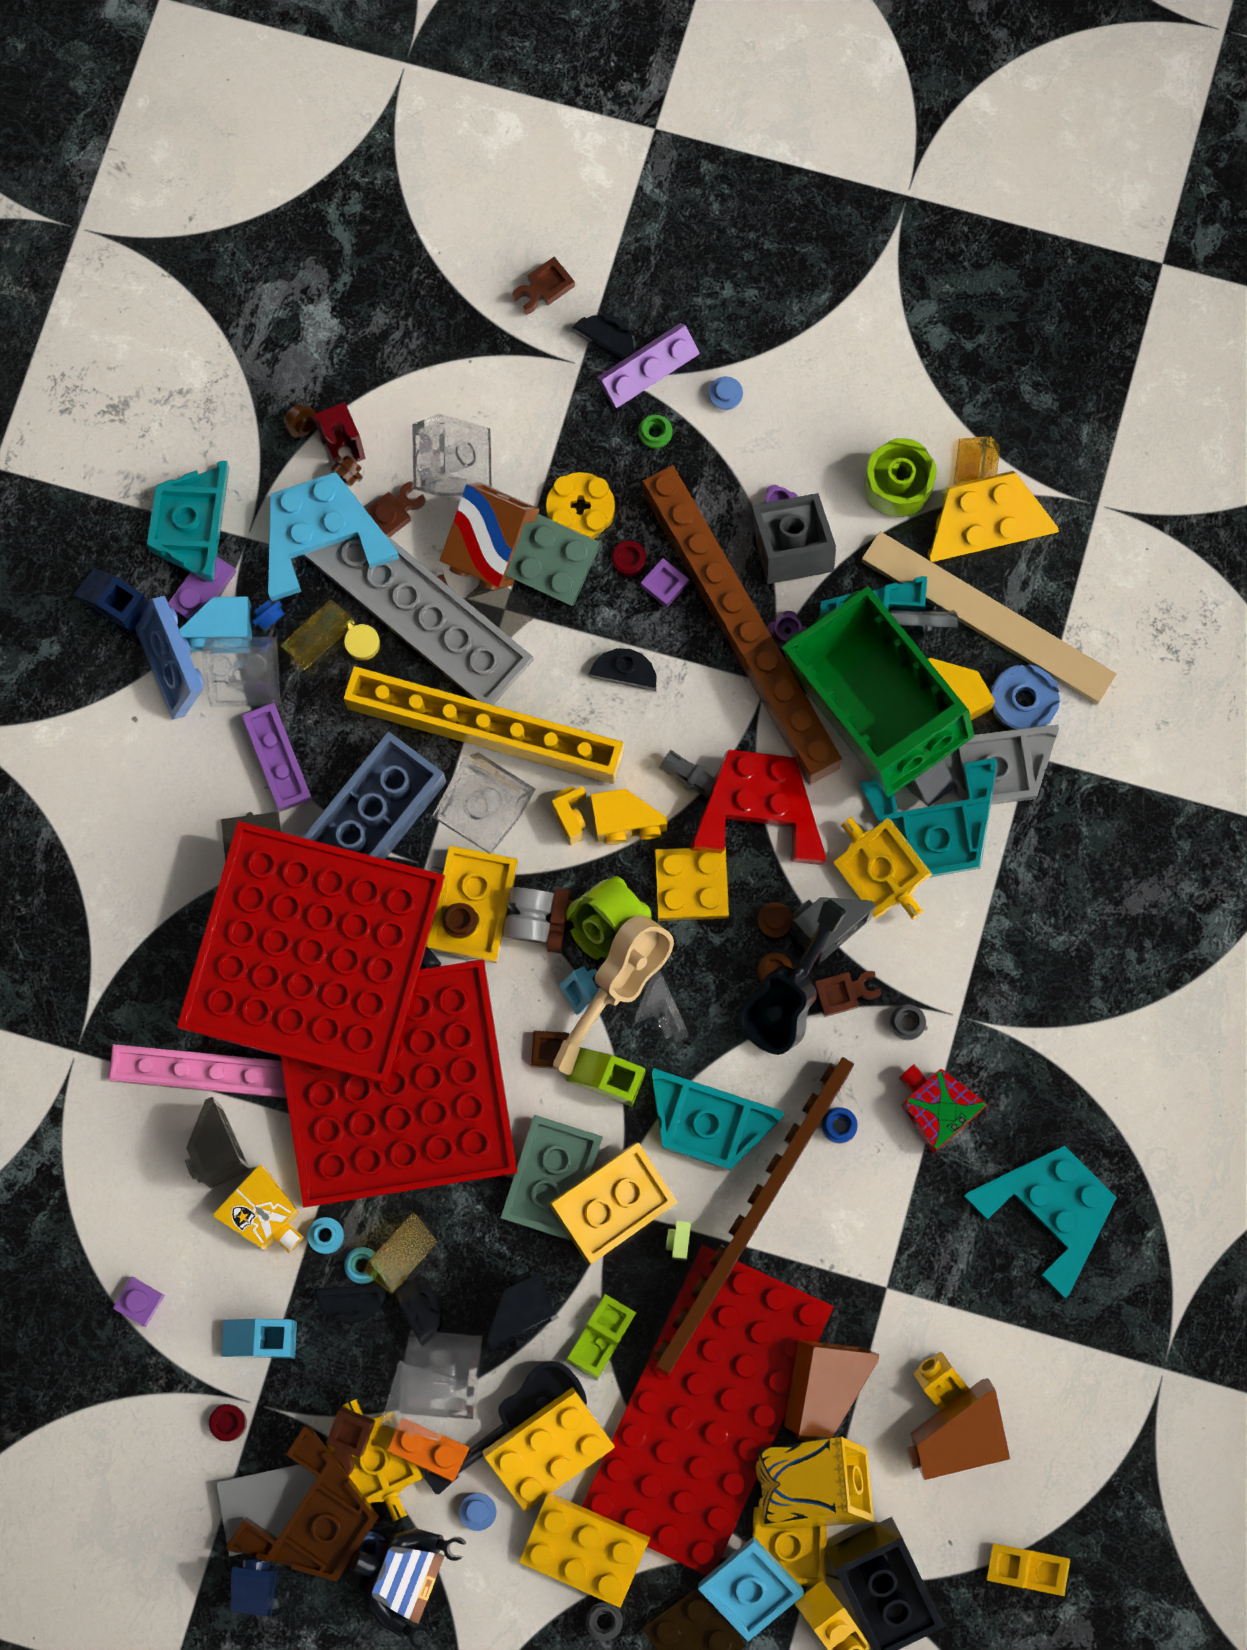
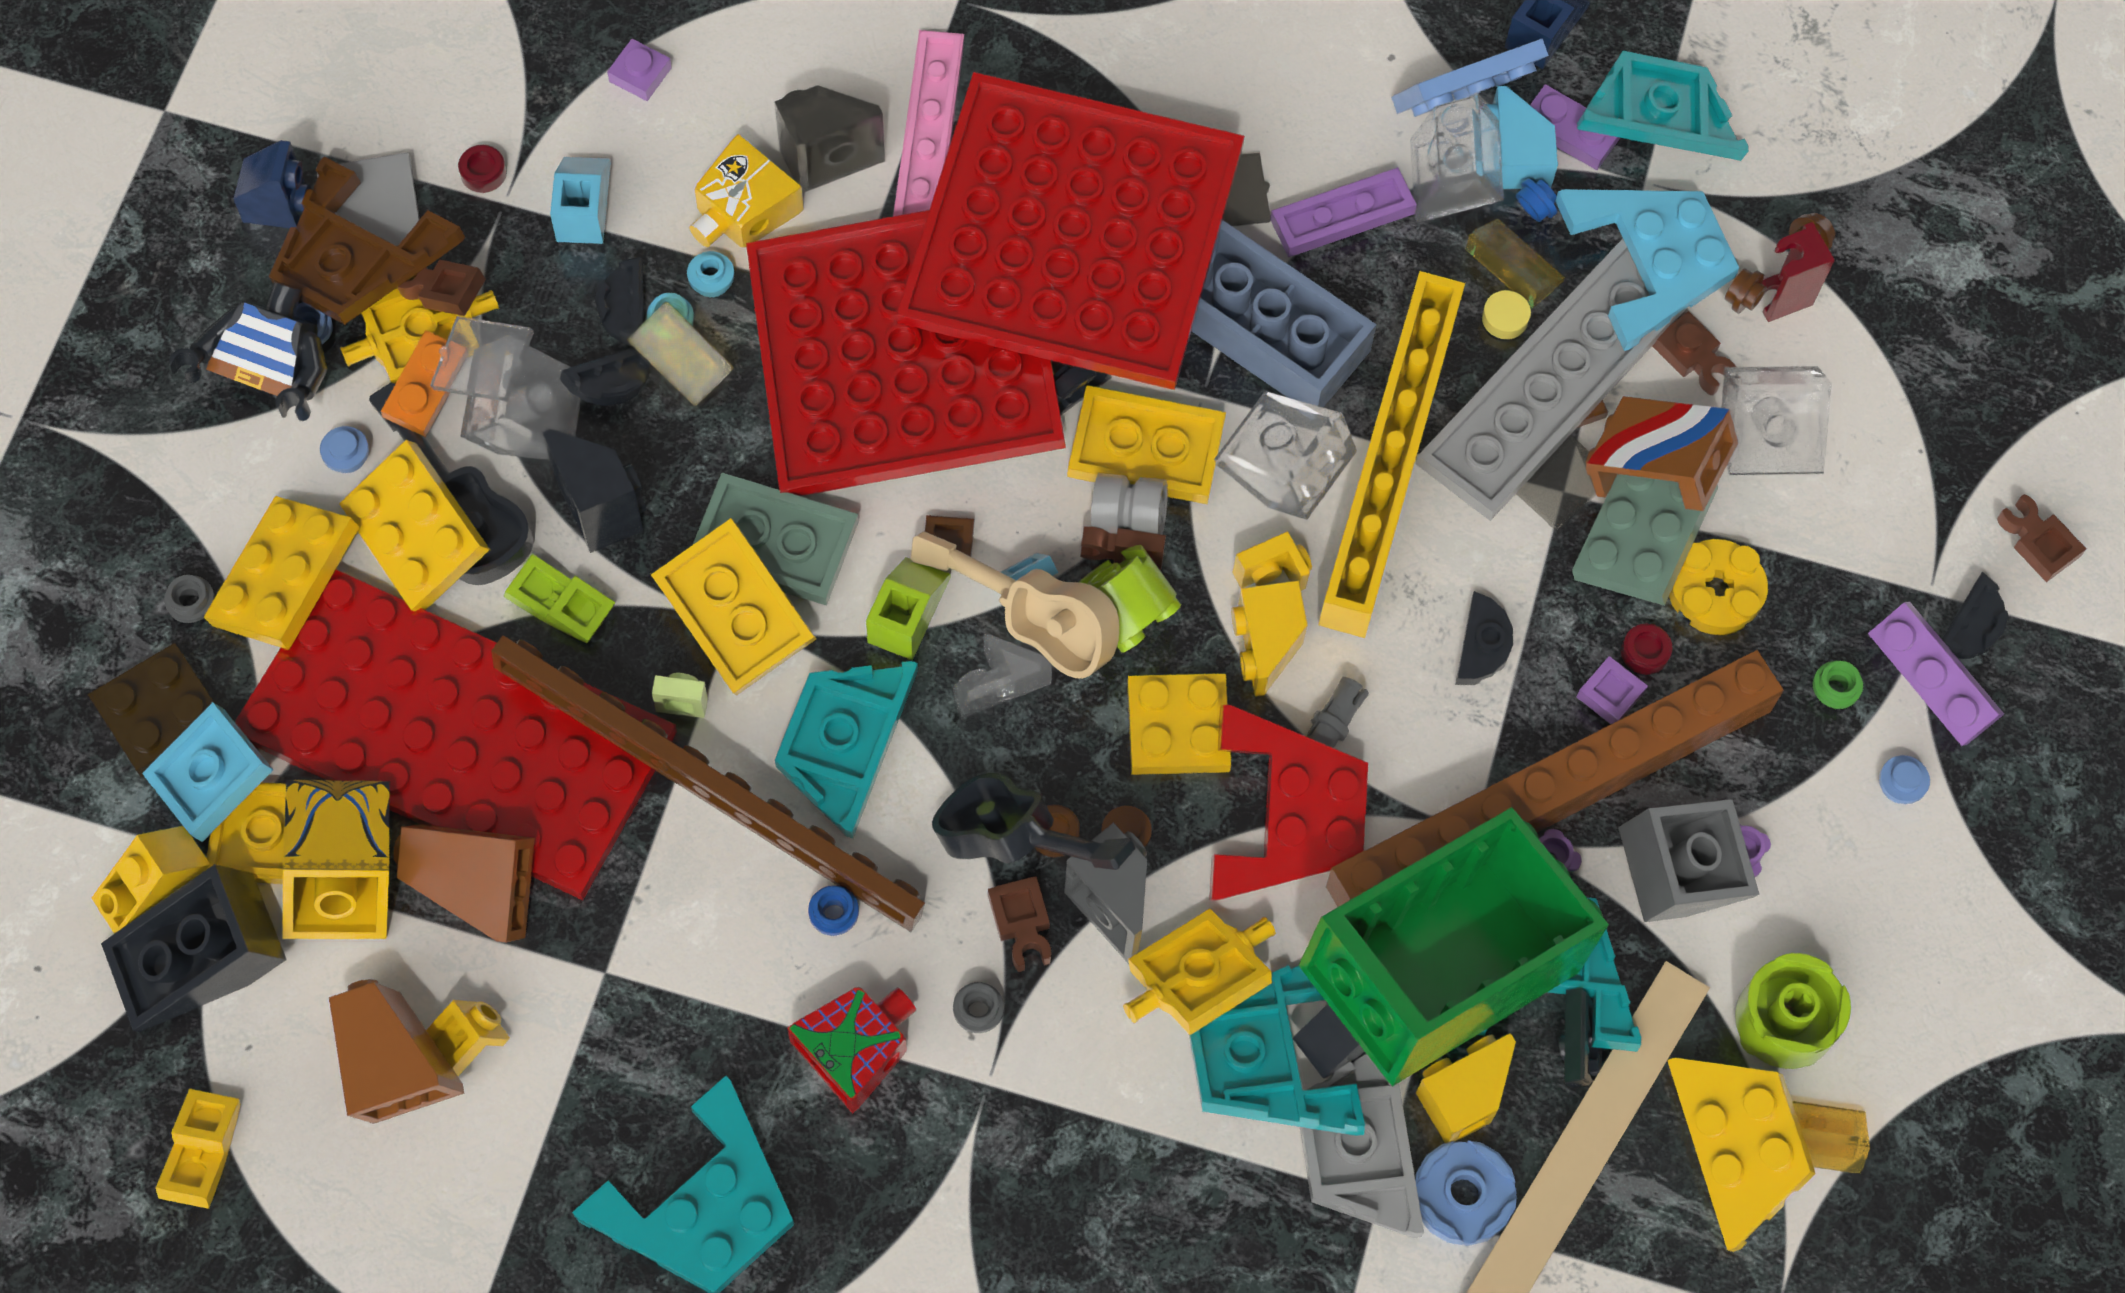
camera: 85 degrees right, 10 degrees down
reddish brown plate [442,903,478,939] -> none

